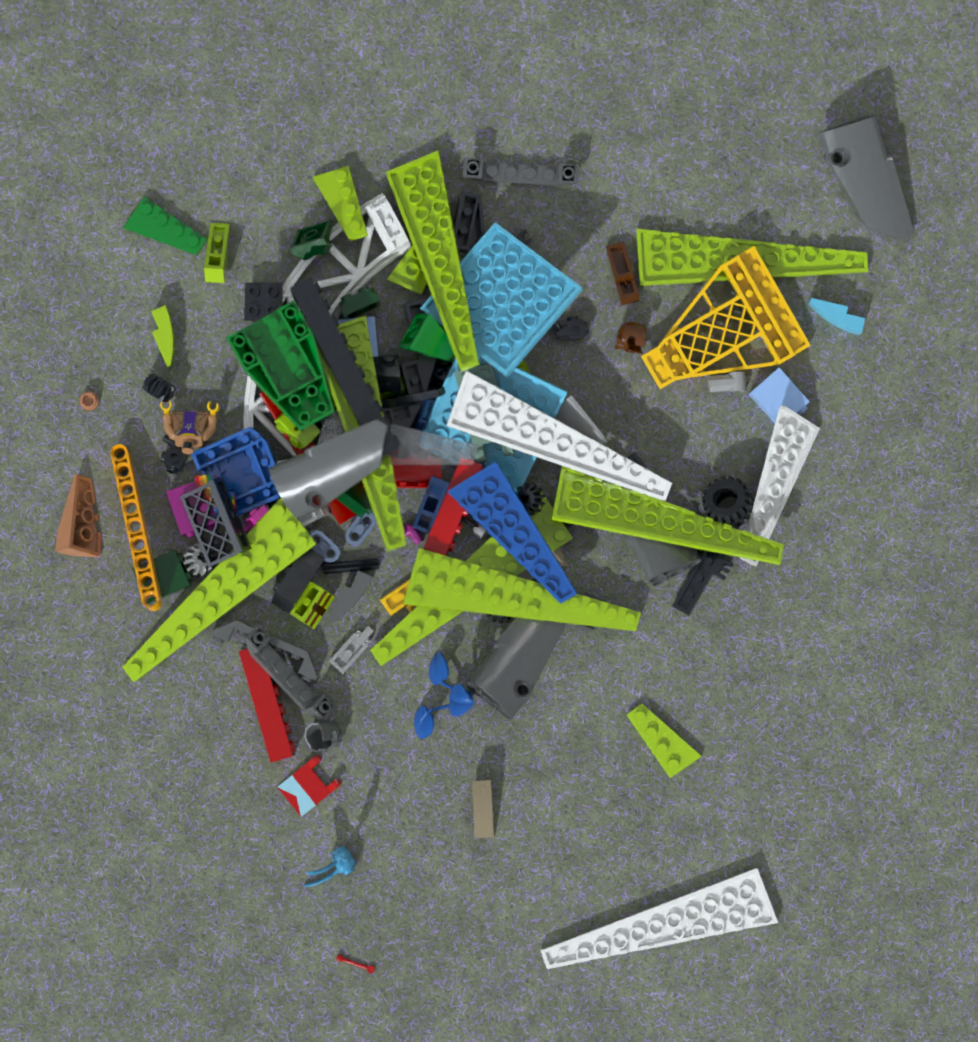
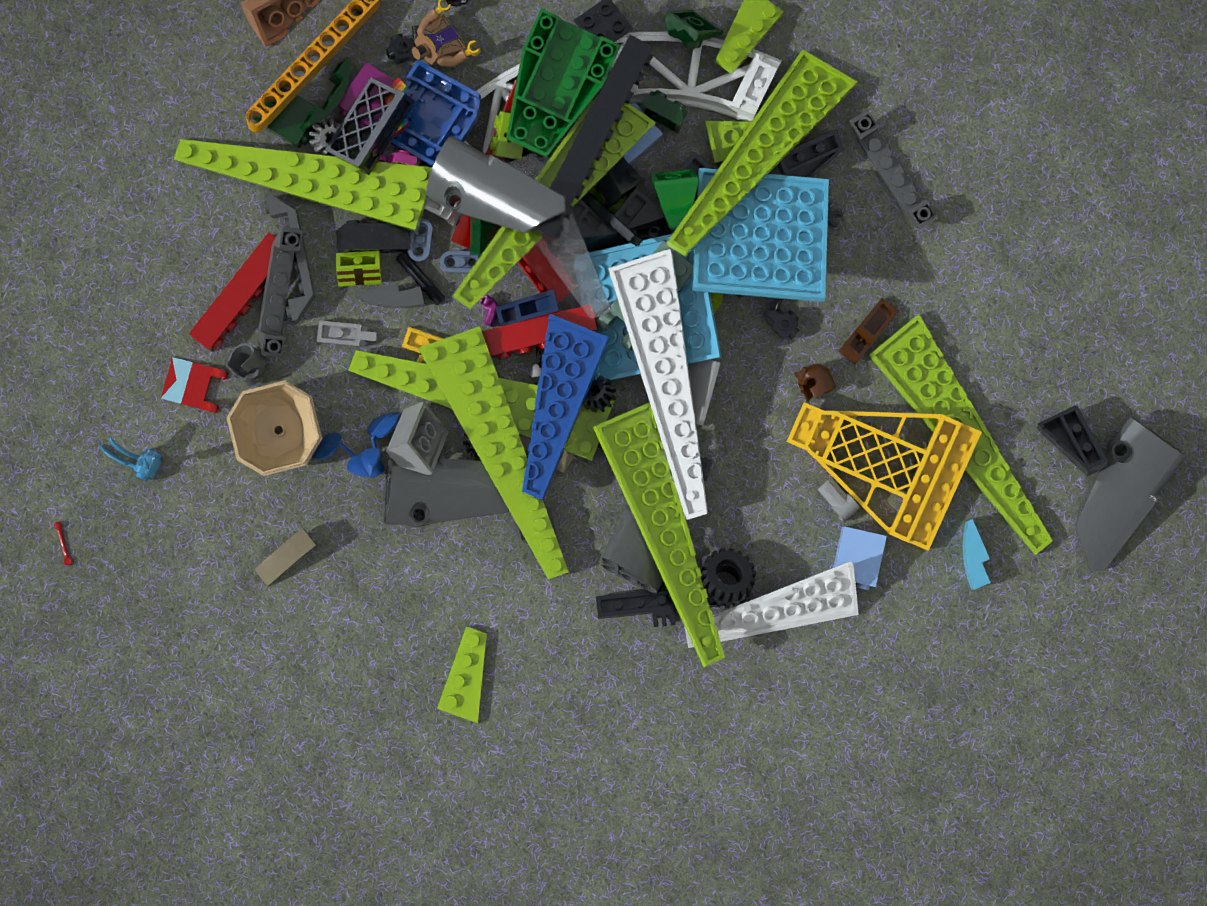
camera: 55 degrees right, 0 degrees up
dark blue piece [409,398,435,455] -> none
white wing [540,868,778,969] -> none
none -> tan rock [227,380,323,476]
none -> dark green slope [300,57,351,131]
none -> light grey slope [386,401,448,475]
none -> black wedge [1037,405,1107,477]

